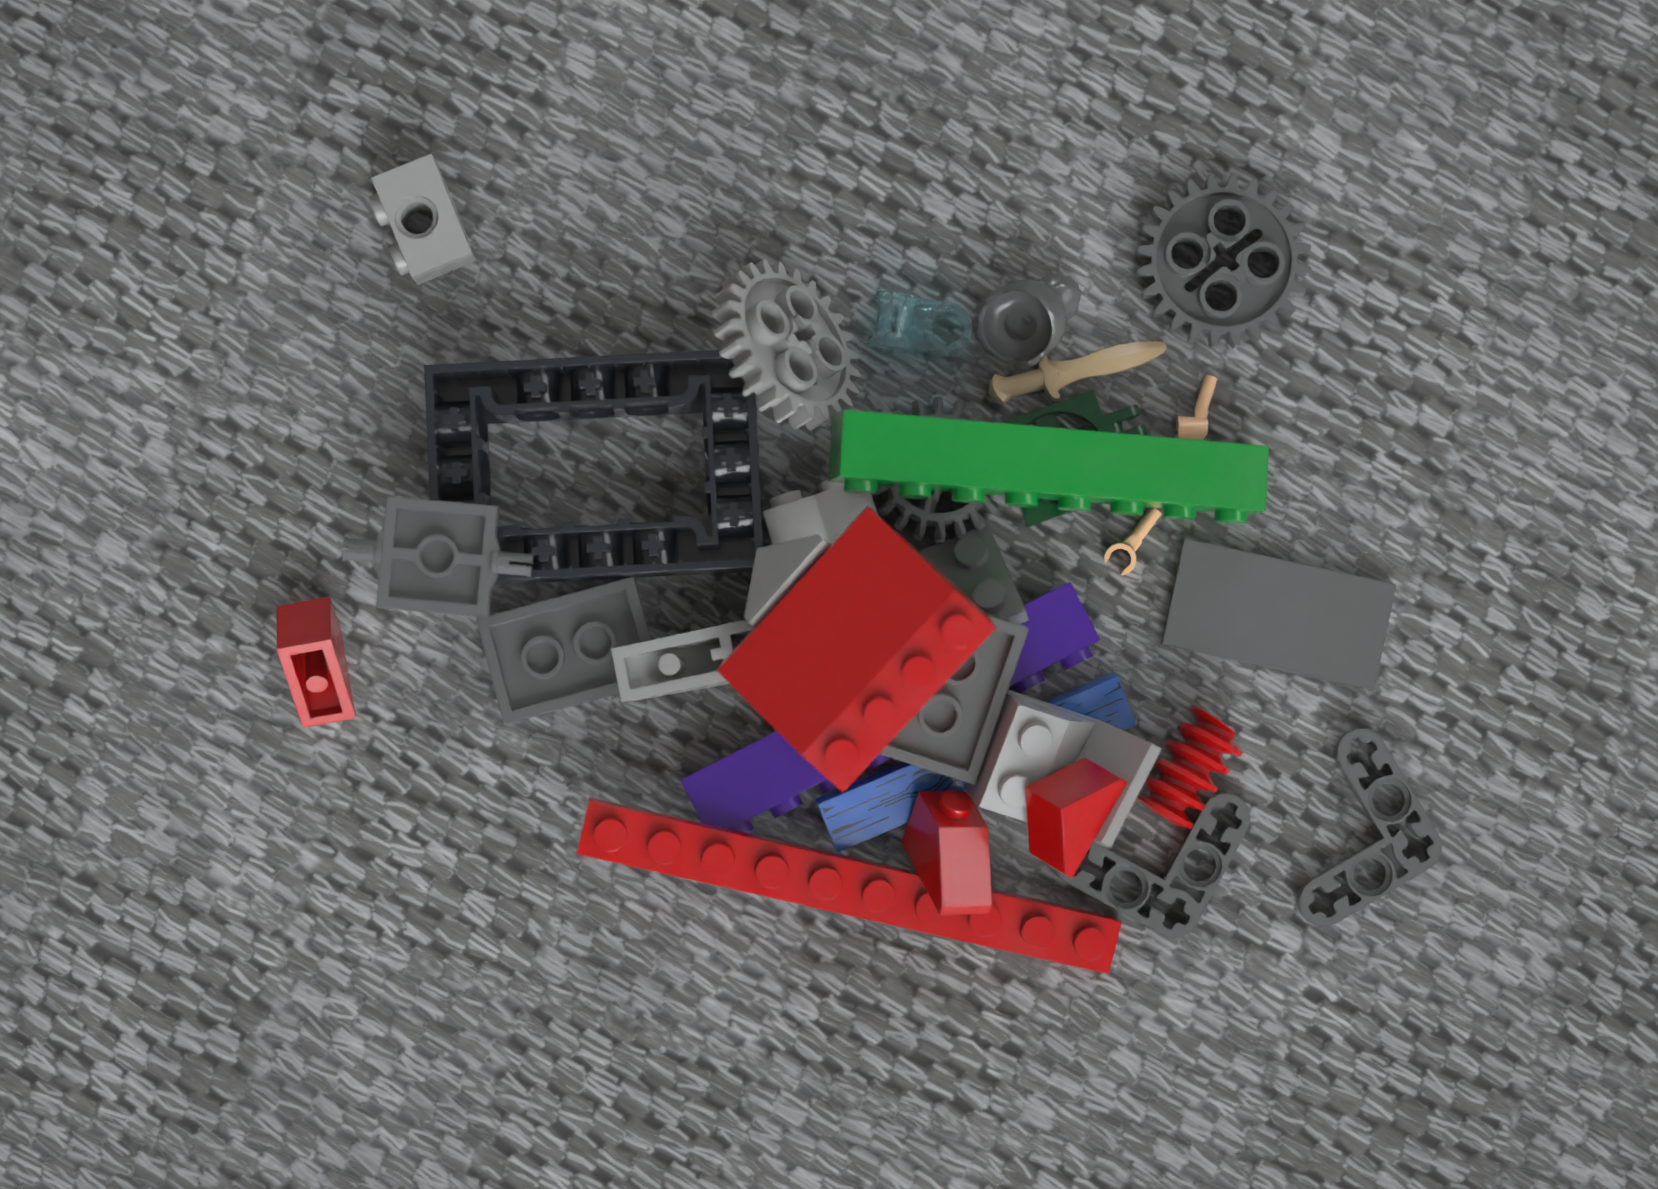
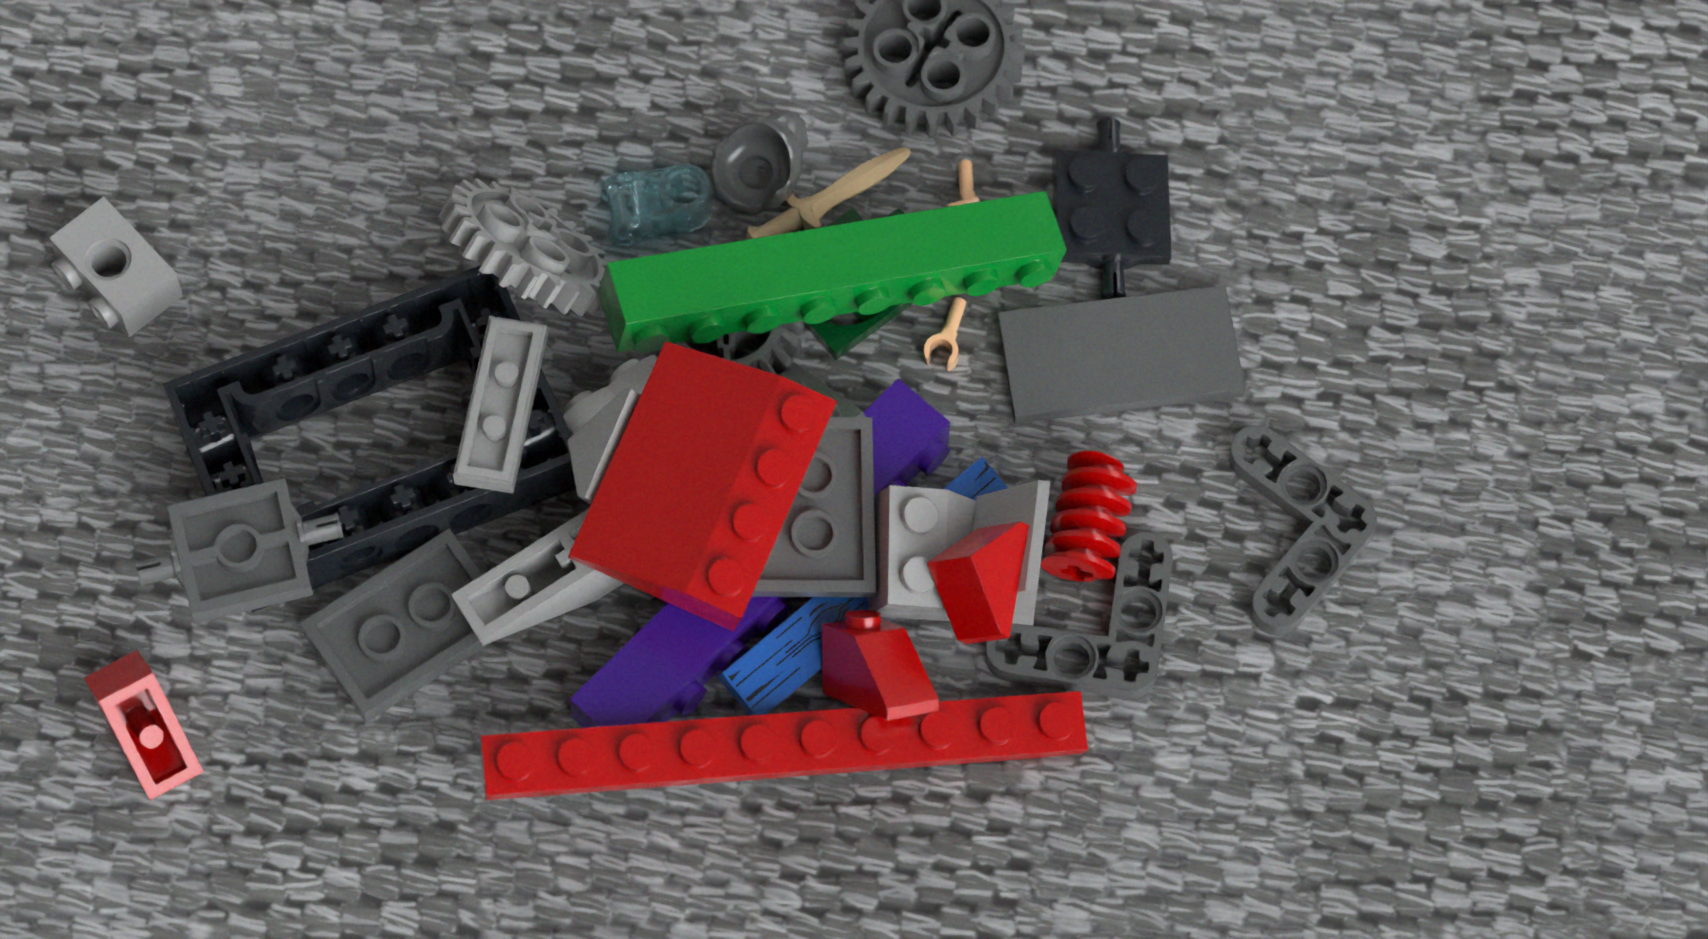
camera: 20 degrees left, 20 degrees down
none -> light grey tile [453,316,548,493]
none -> black plate [1052,118,1172,300]

